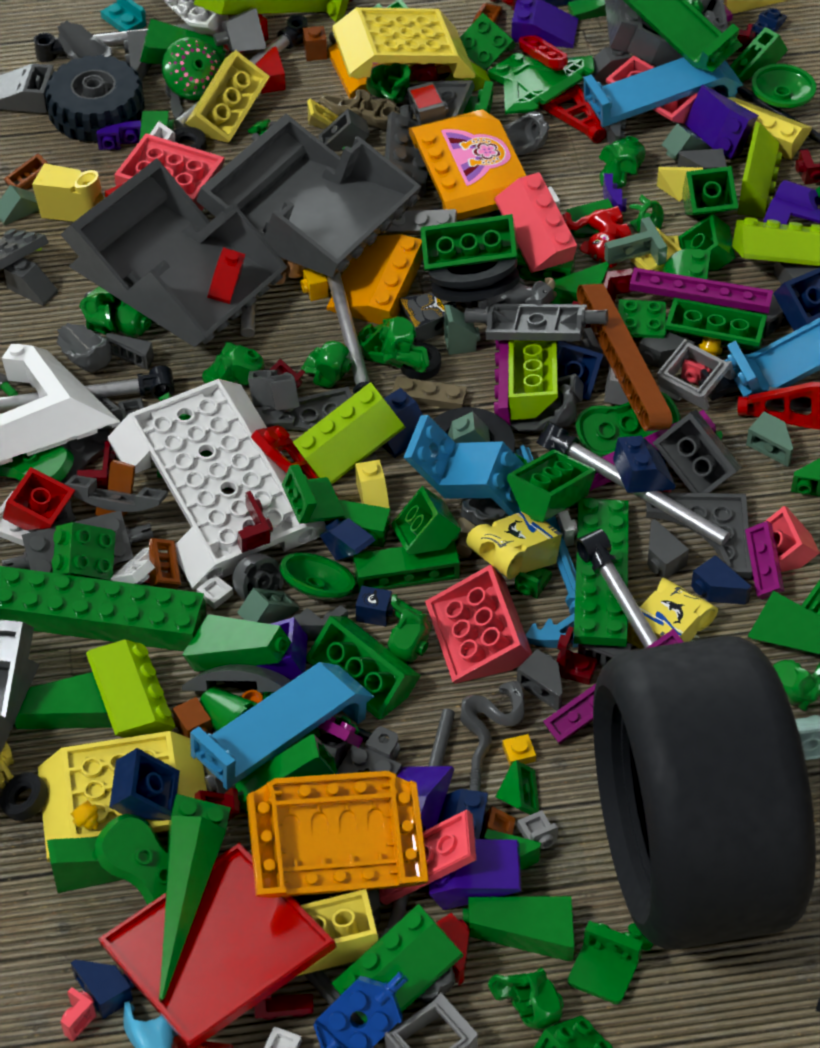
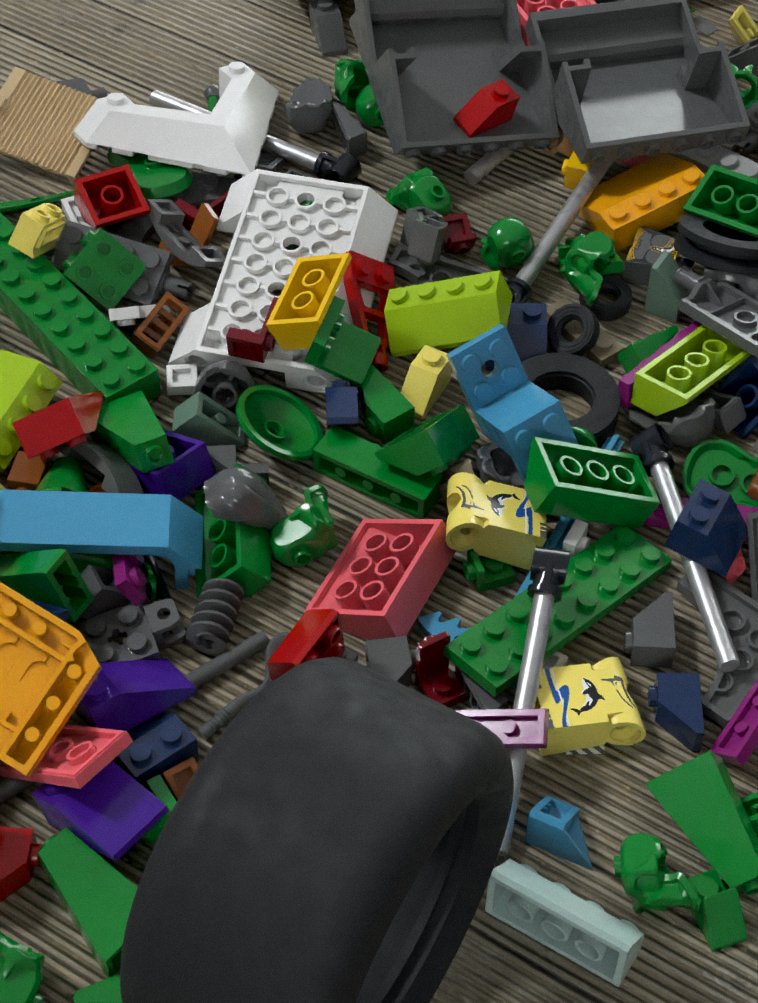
camera: 40 degrees right, 0 degrees up
dark blue brick [356,586,395,627] -> none
sand green slope [448,411,490,443] -> none
none -> light yellow window [8,203,66,259]
none -> red slope [12,391,103,461]
none -> dark grey piece [186,578,245,656]
none -> dark grey hair [203,467,289,531]
none -> yellow slope [266,253,352,350]
none -> red slope [267,609,345,681]
none -> black tyre [547,303,600,356]
none -> green slope [617,325,679,374]

